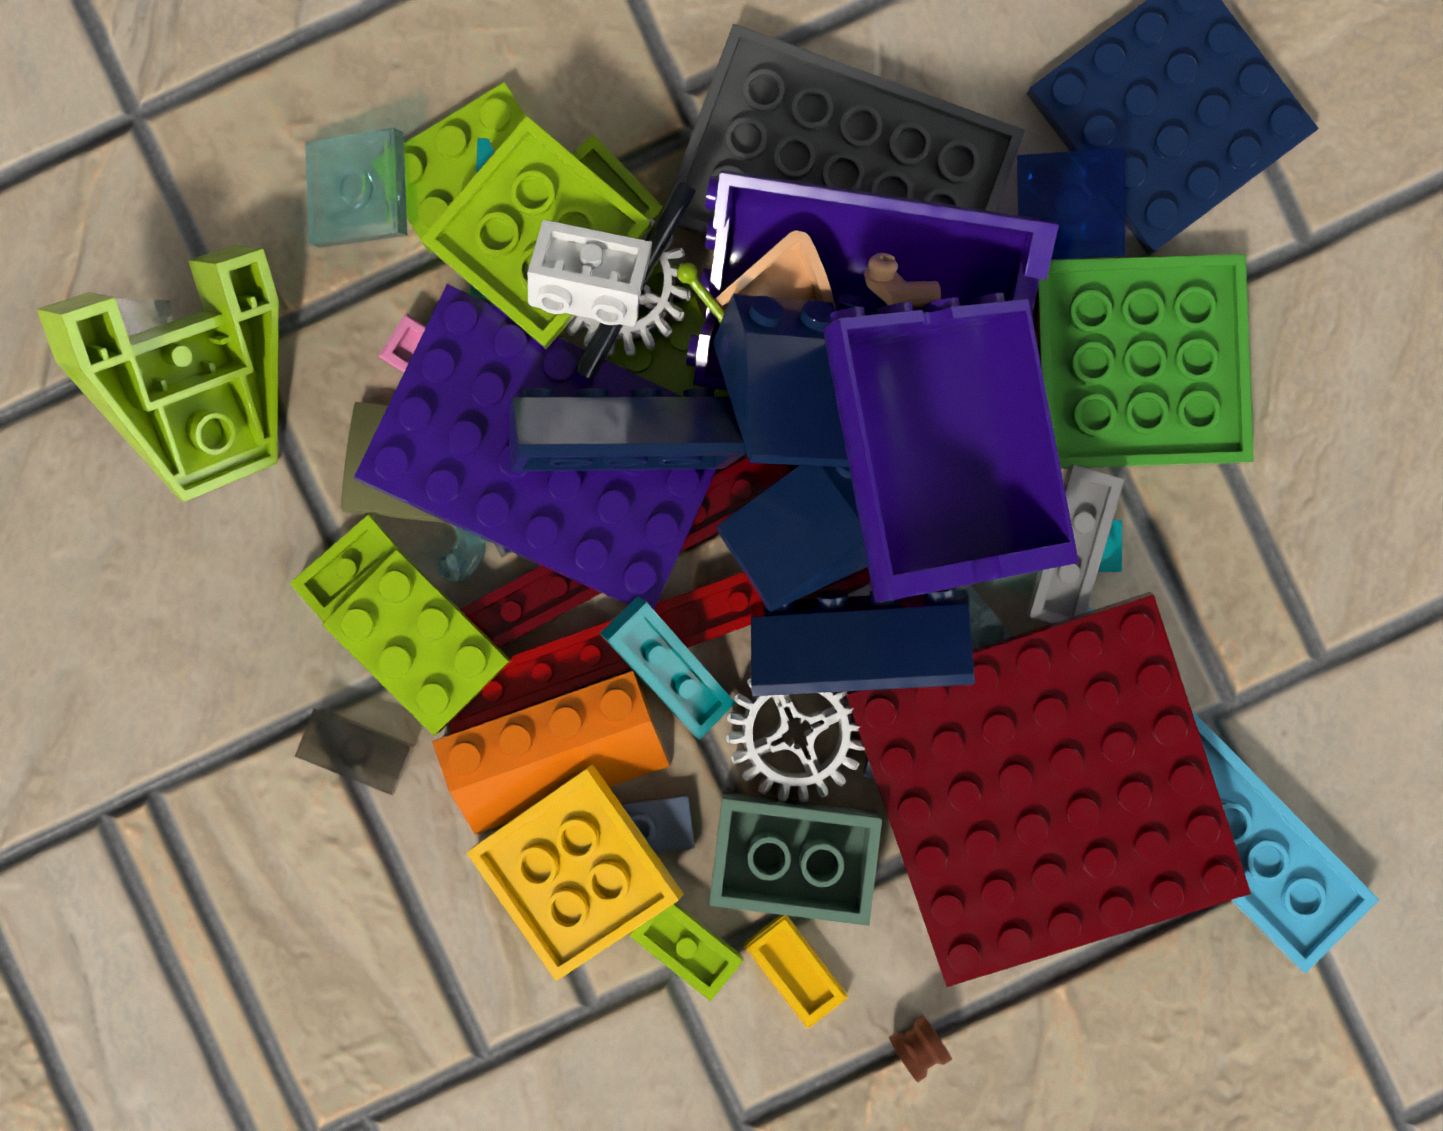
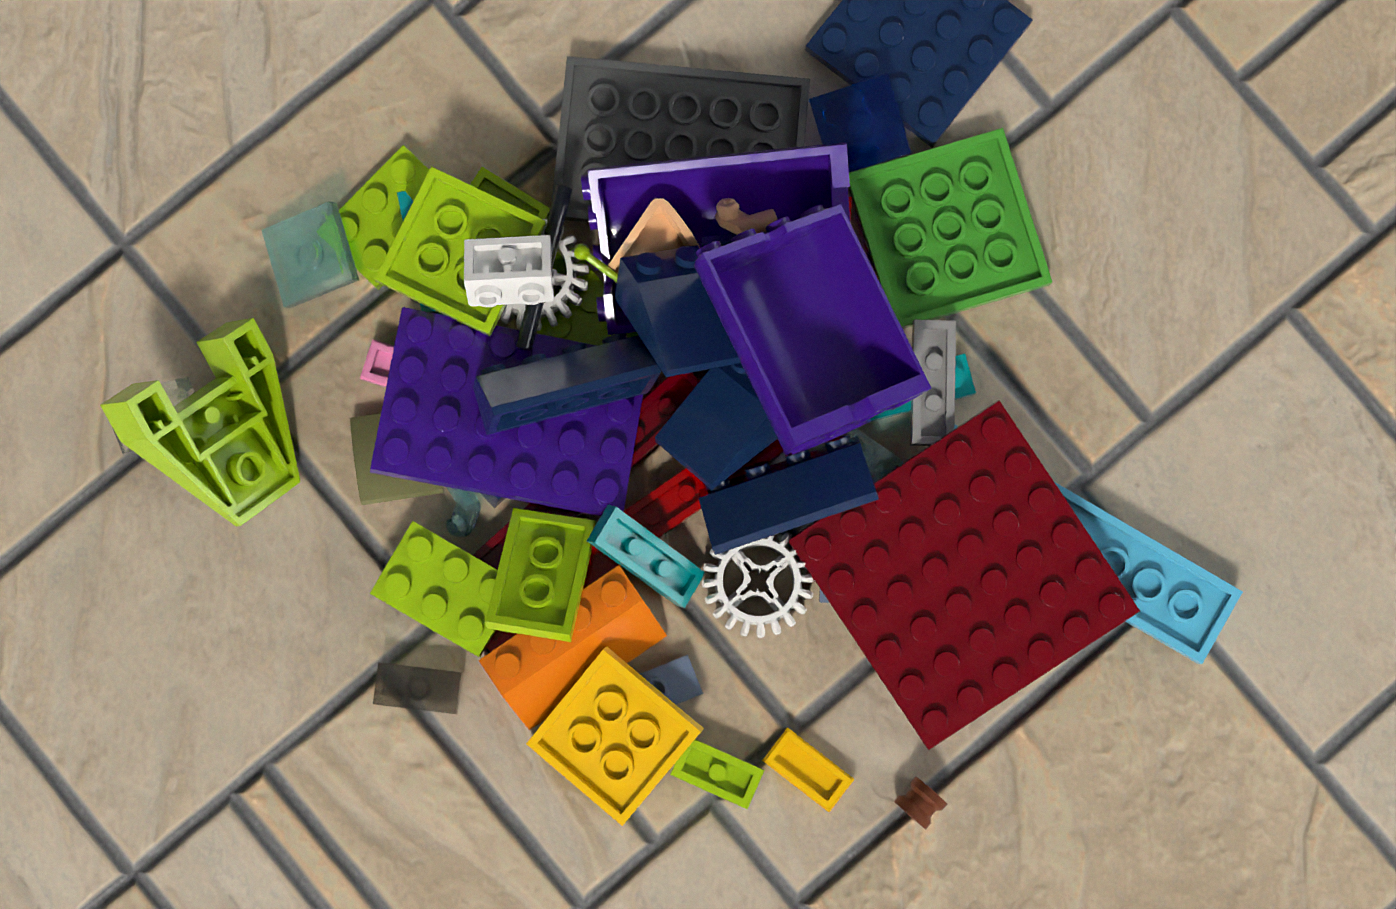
camera: 15 degrees left, 5 degrees down
lime plate [290,515,406,622] -> none
sand green brick [709,791,882,926] -> none
none -> lime plate [485,508,596,642]

